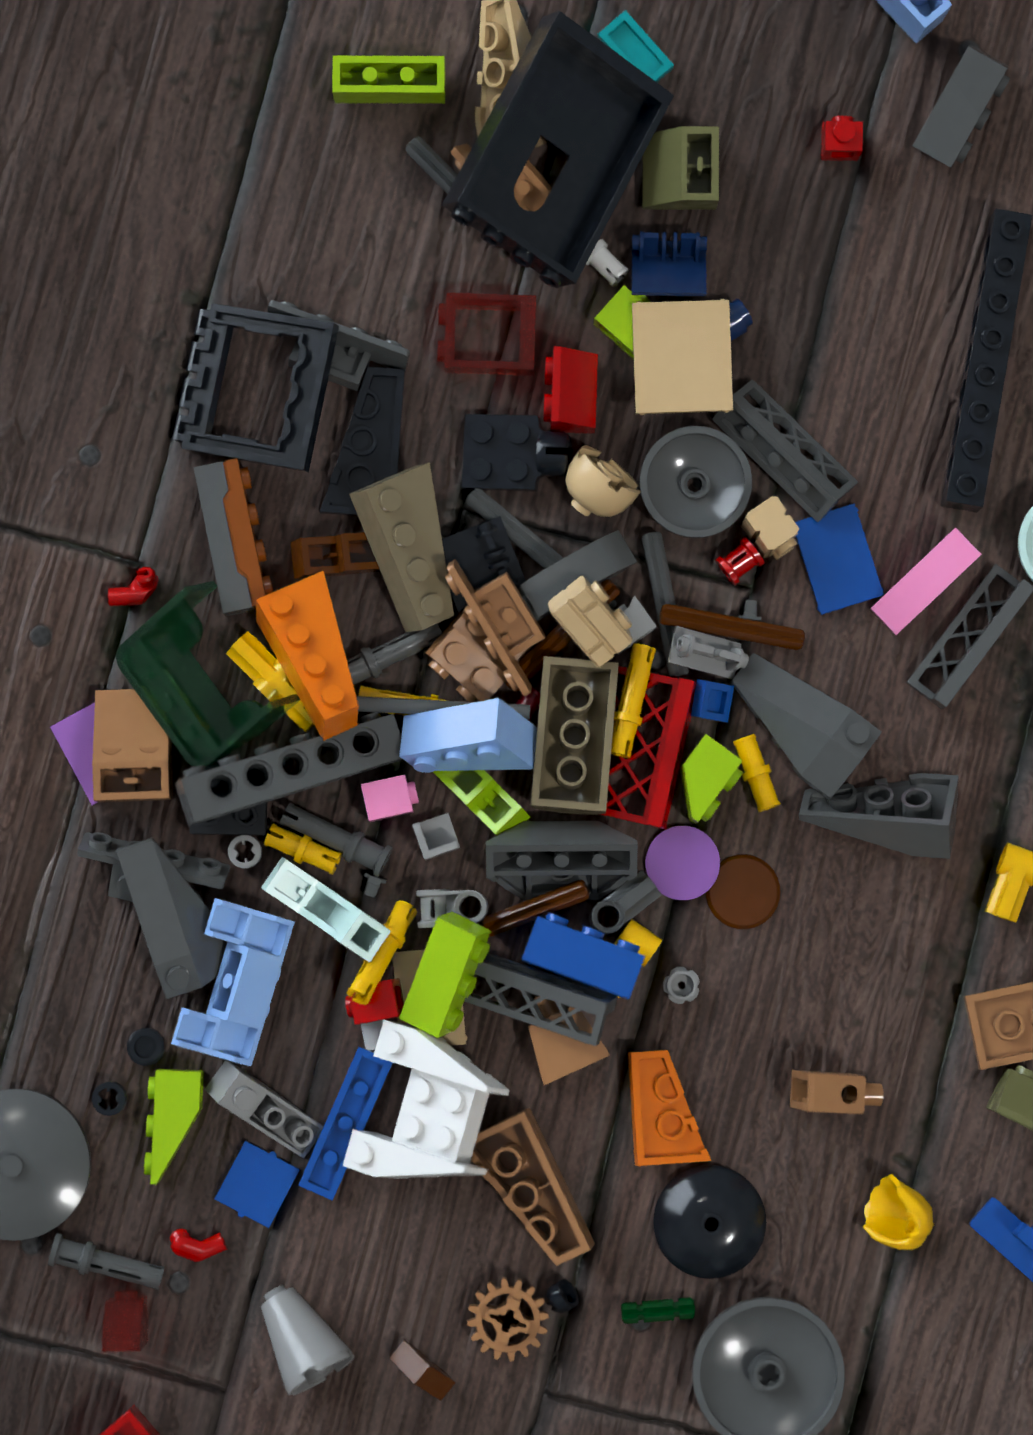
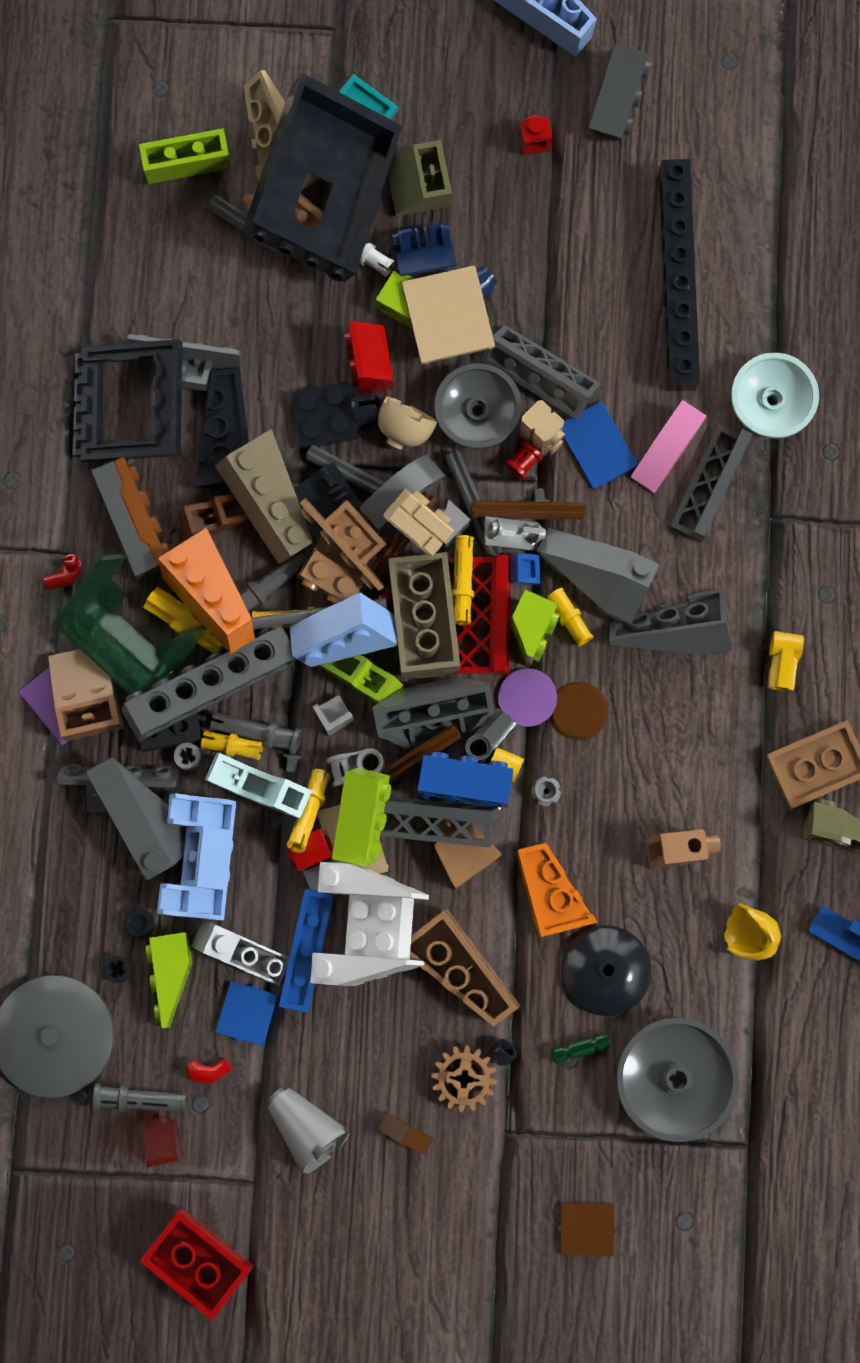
camera: 10 degrees left, 5 degrees down
bright pink brick [361,775,419,822] -> none
clear red window [437,293,536,375] -> none

